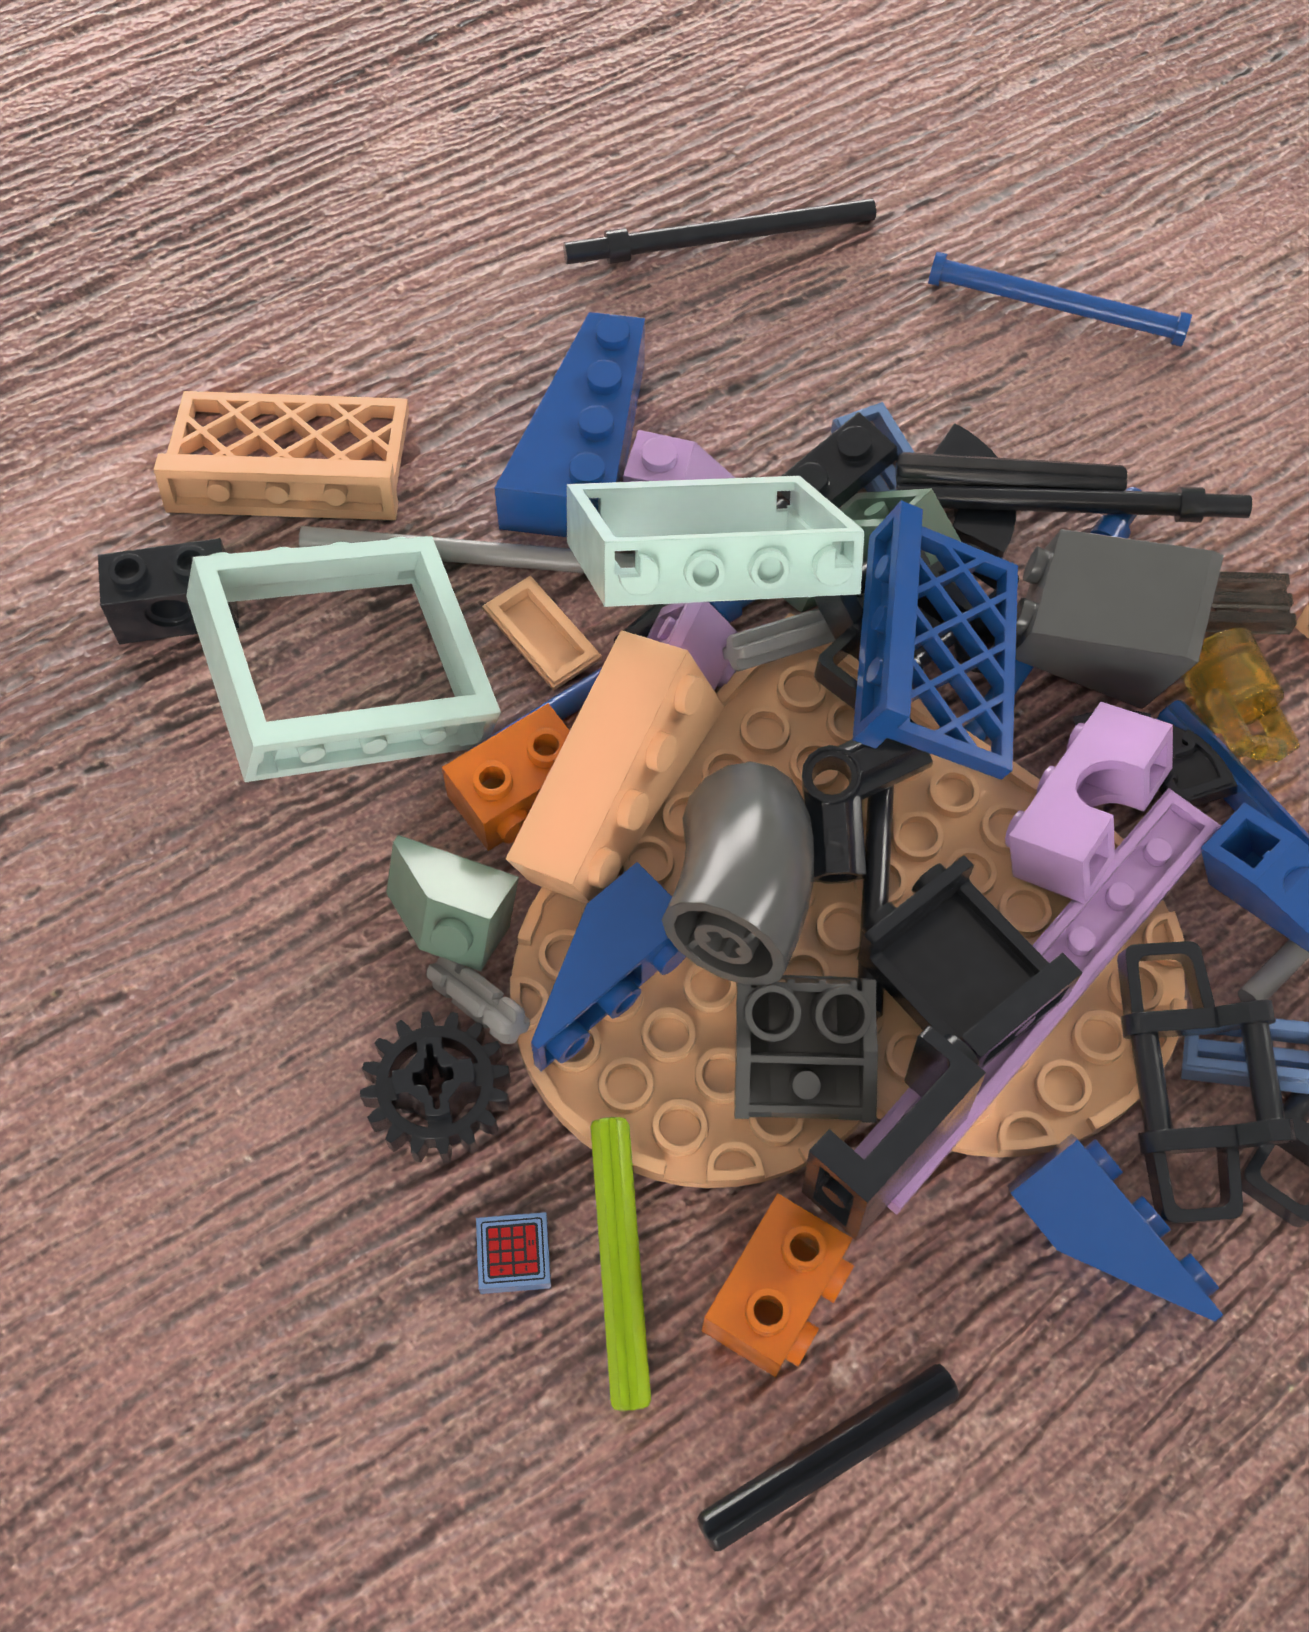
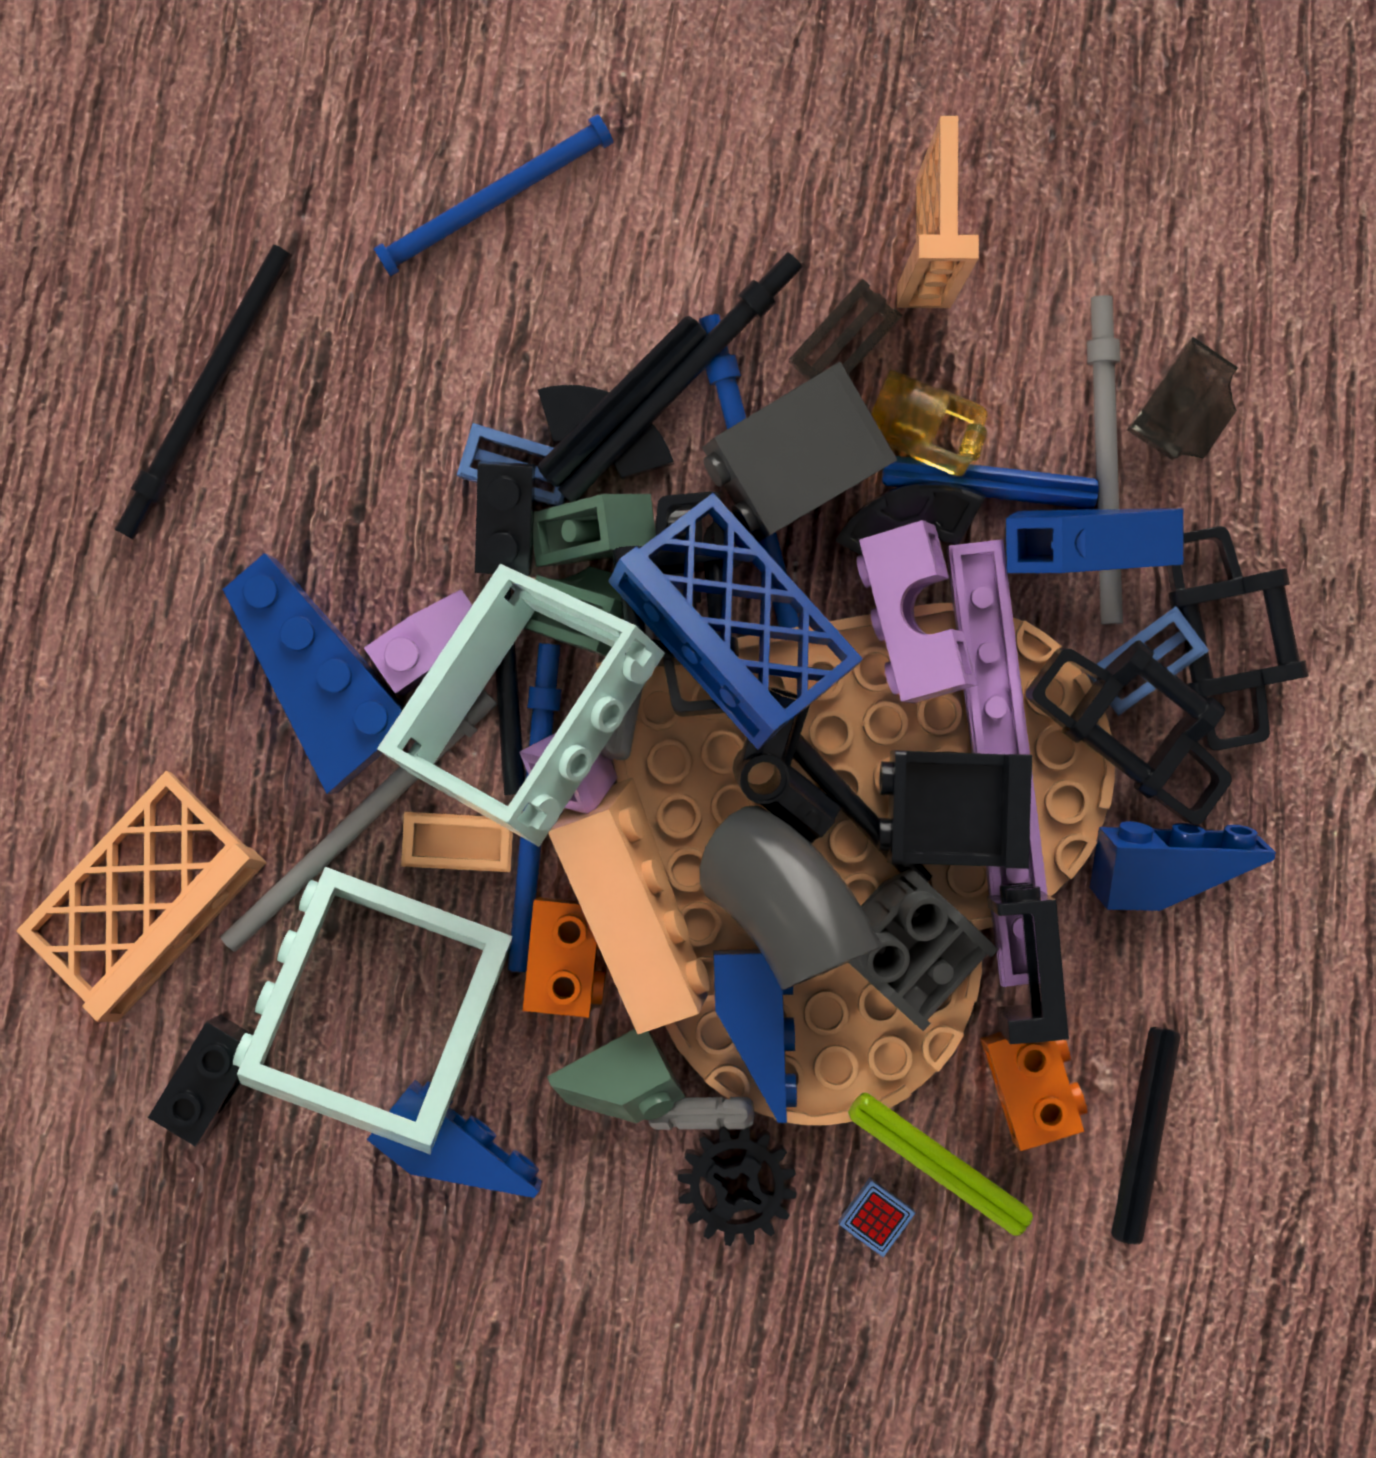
camera: 50 degrees left, 25 degrees up
none -> blue slope [367,1080,543,1198]

